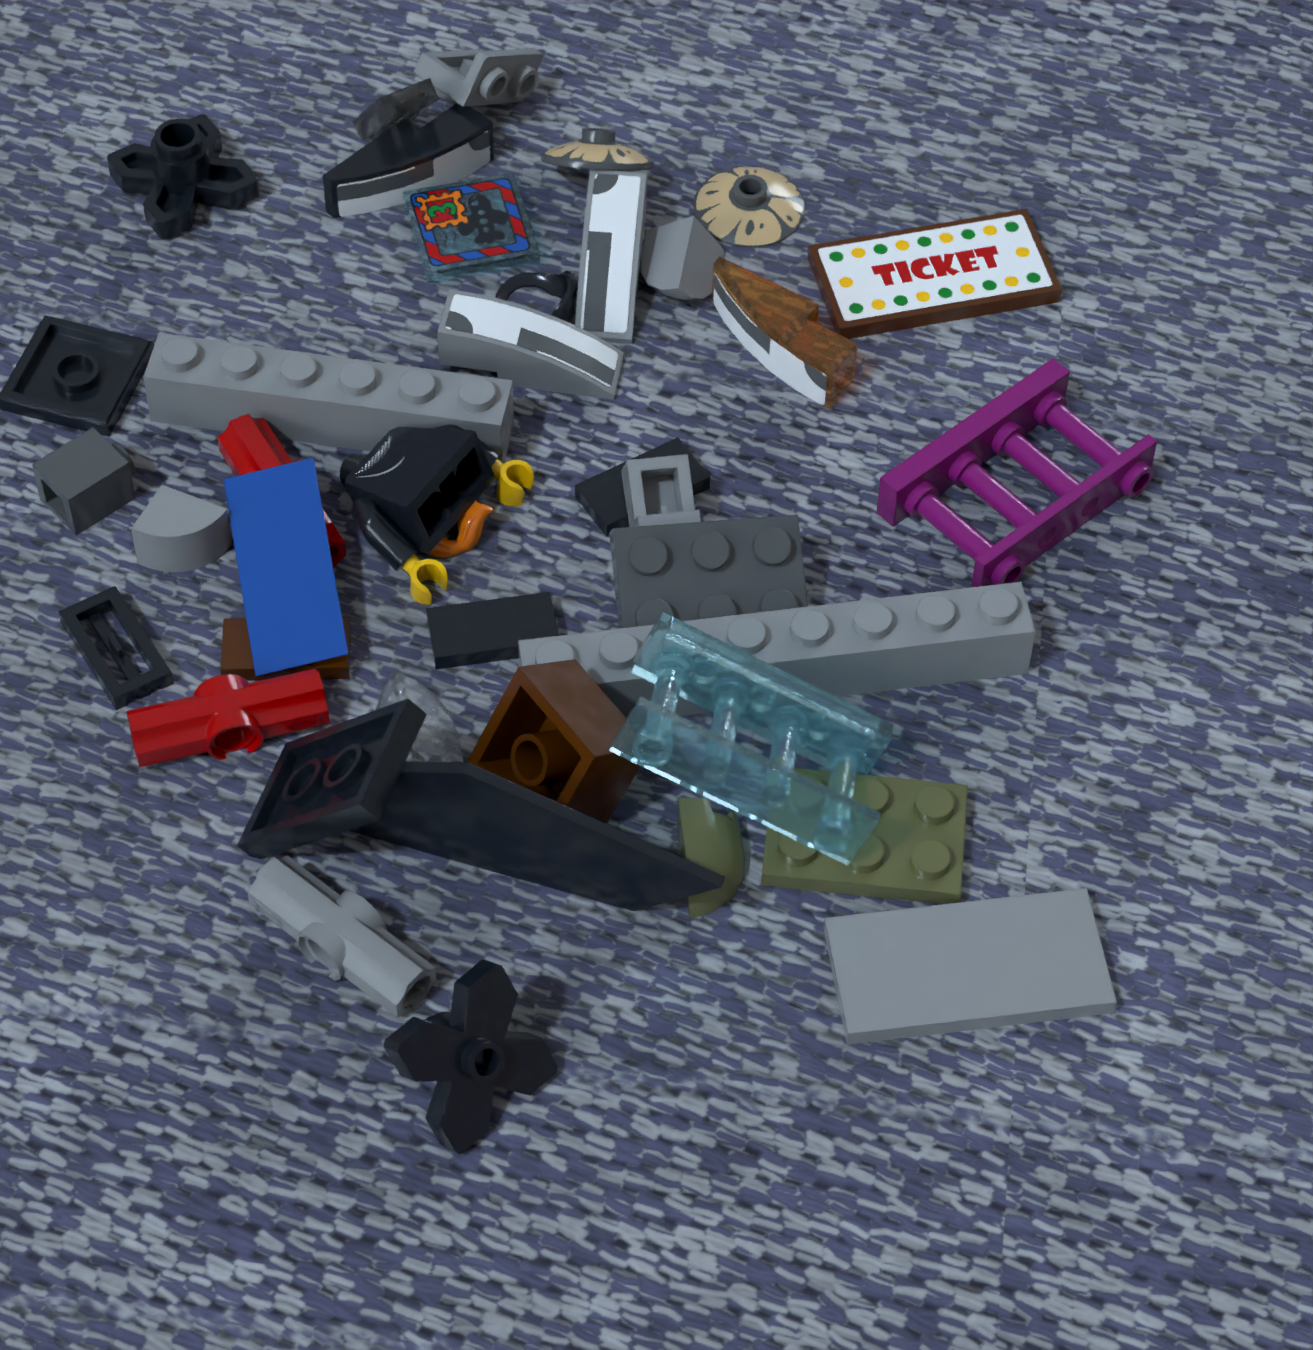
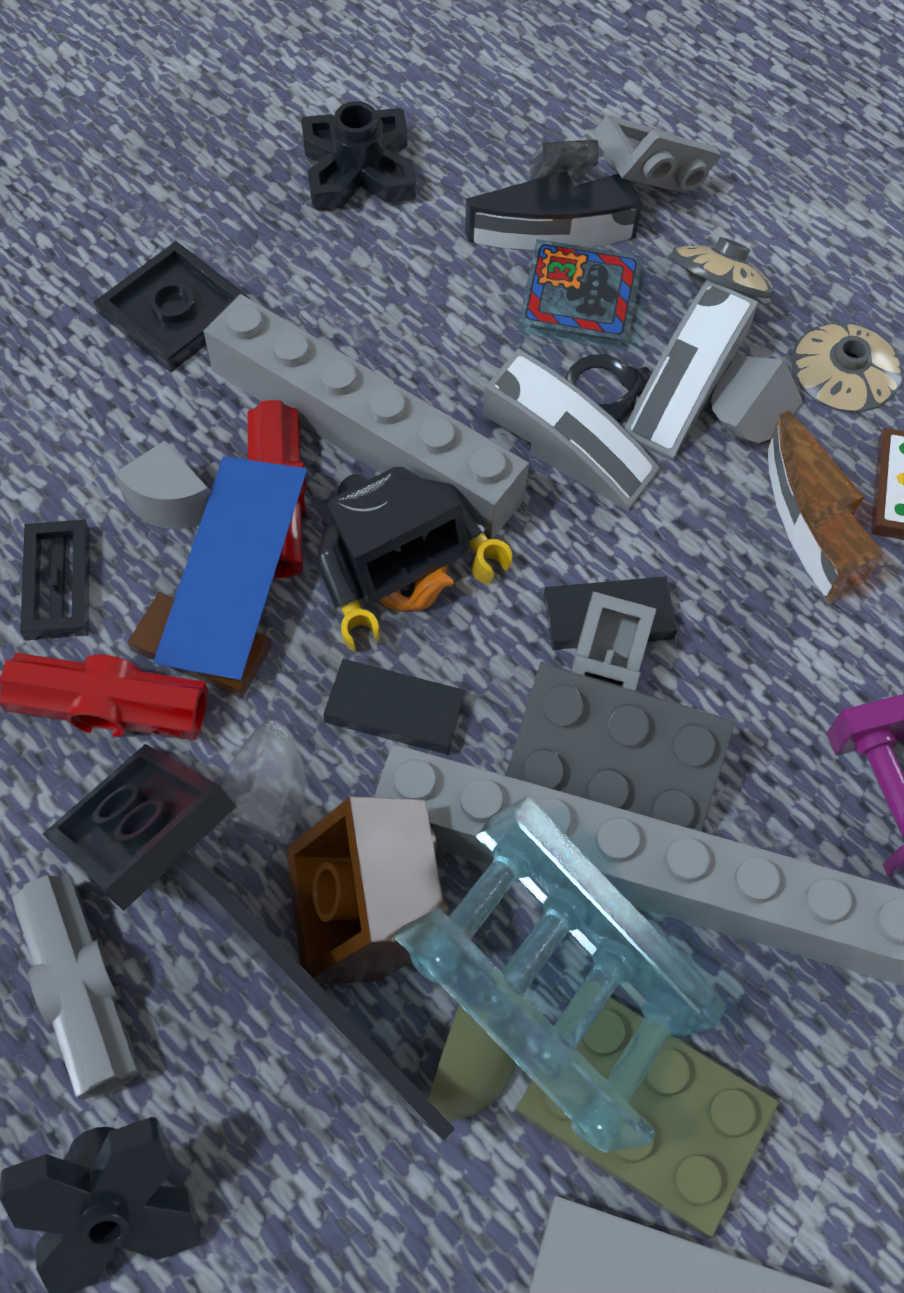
camera: 25 degrees right, 10 degrees up
dark grey brick [32,427,136,535] -> none

